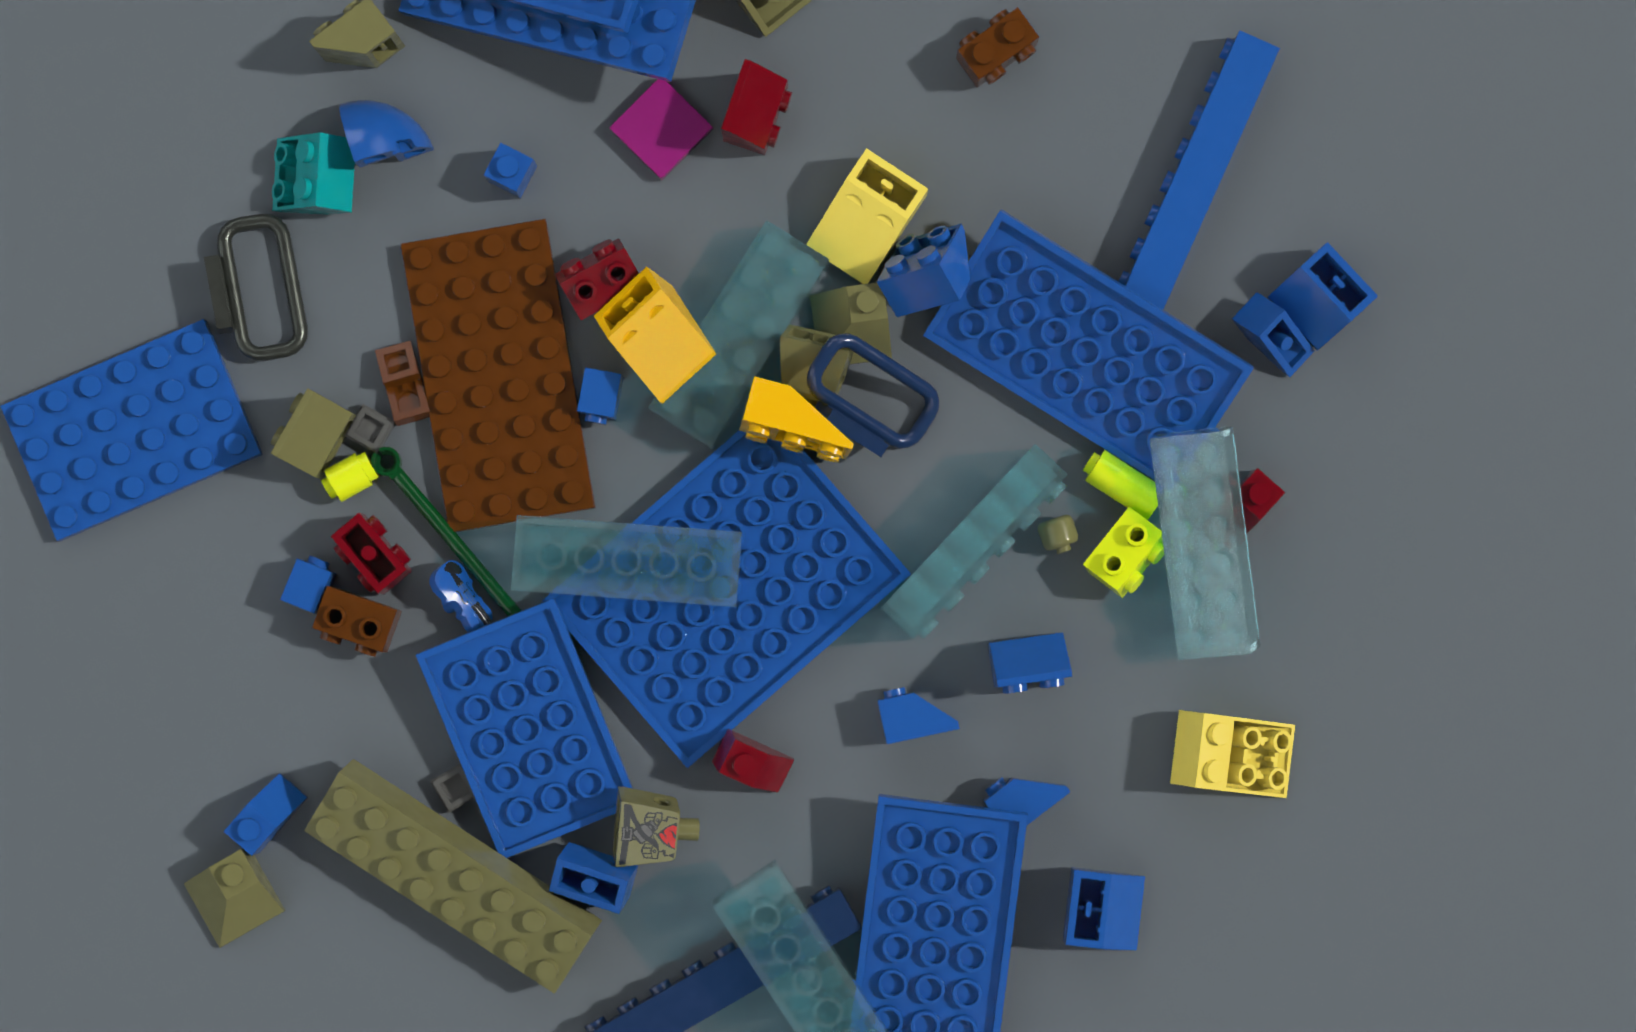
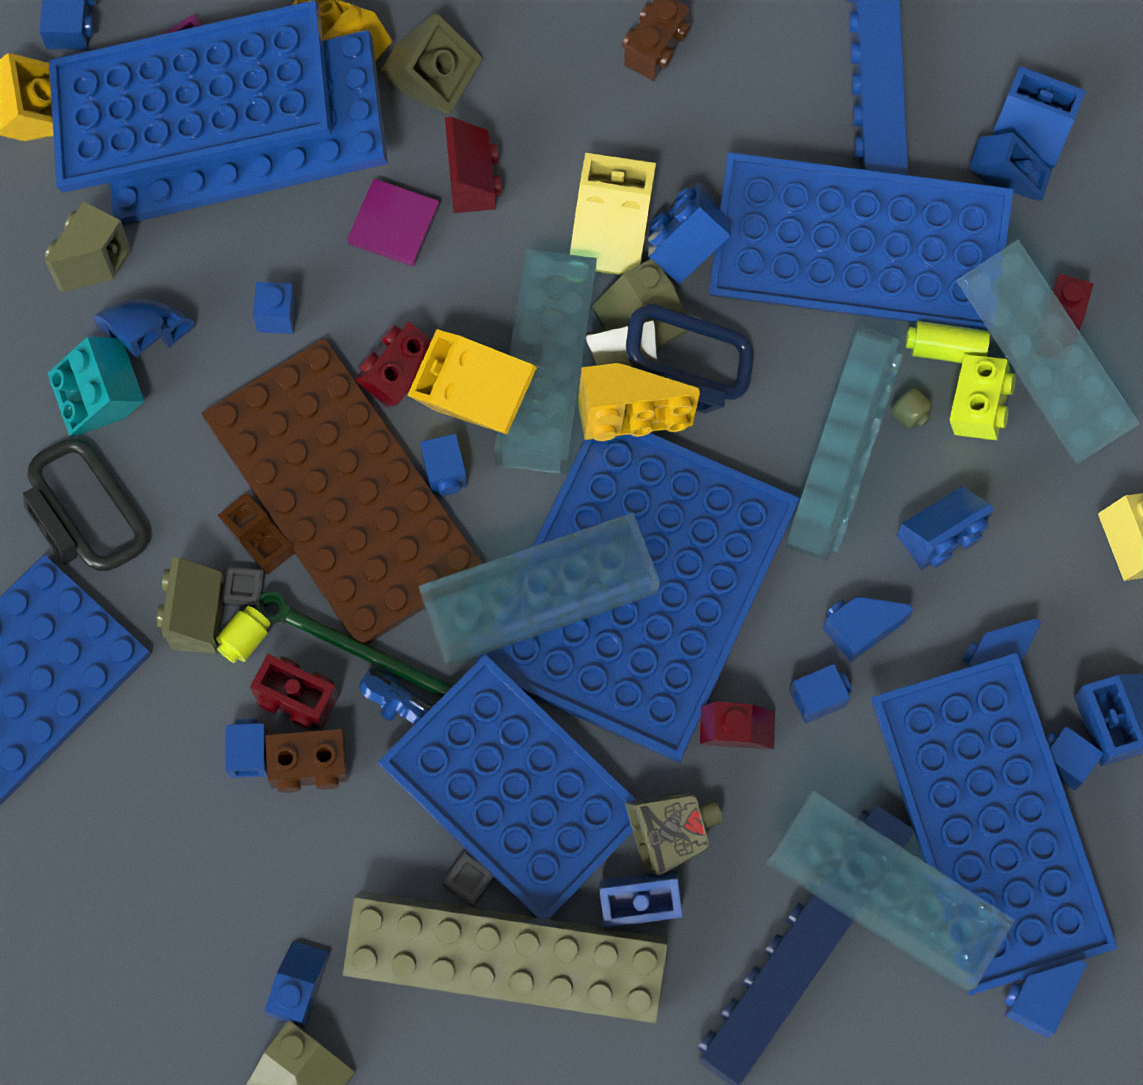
camera: 30 degrees left, 15 degrees down
none -> blue brick [789,664,852,724]
none -> blue brick [1047,726,1104,791]

